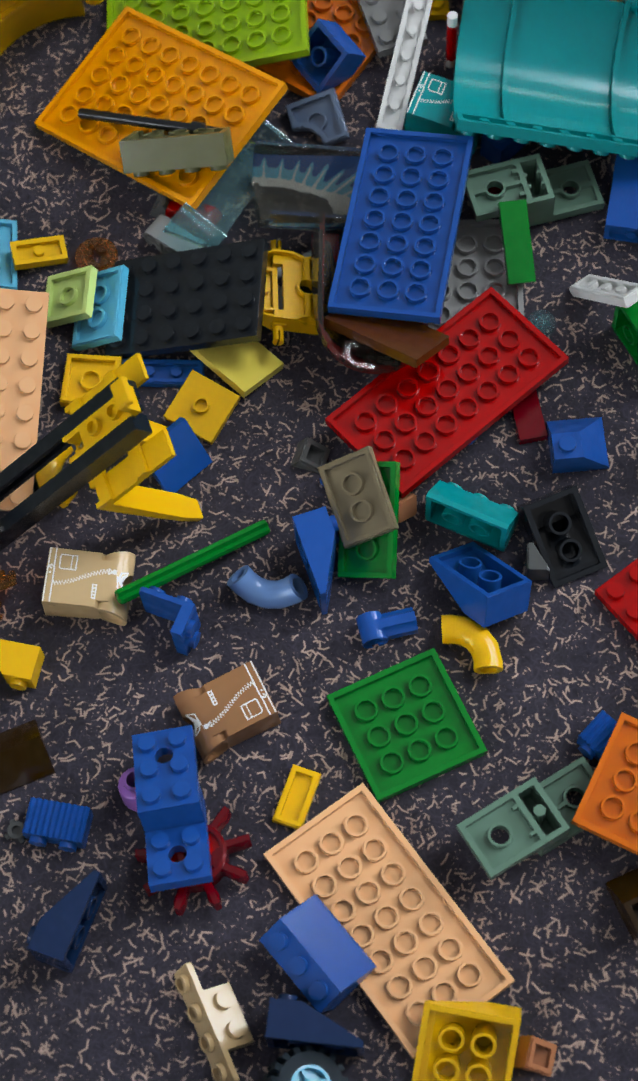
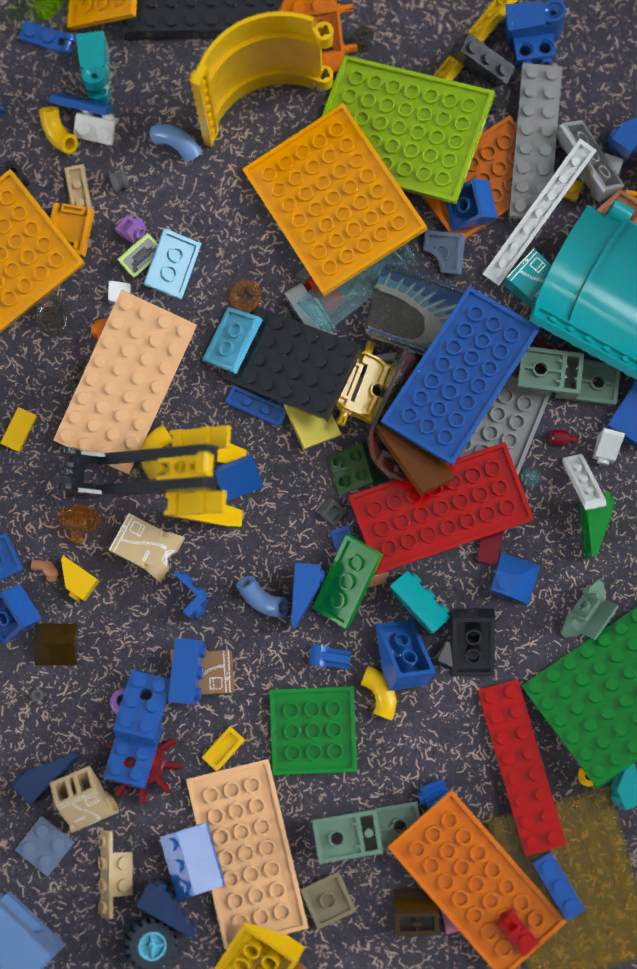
camera: 20 degrees right, 15 degrees up
yellow plate [10,235,68,270] -> none
blue brick [22,797,94,852] -> none
yellowish green plate [46,265,98,328] -> none
yellow plate [60,353,122,407] -> none
black bar [78,108,218,134] -> none
green axle [115,520,270,604] -> none
olive wedge [119,127,235,177] -> none
yellow plate [164,370,241,445] -> none
dark tan tile [318,446,399,549] -> none
bar [445,11,458,68] -> none
green tile [498,199,536,286] -> none
none -> sand blue plate [15,816,75,877]
none -> tan piece [50,766,119,833]
none -> blue brick [168,638,207,705]
none -> dark tan plate [300,871,357,930]
none -> dark green bracket [328,443,385,494]
none -> dark red cylinder [548,429,578,446]
none -> white slope [592,428,625,466]

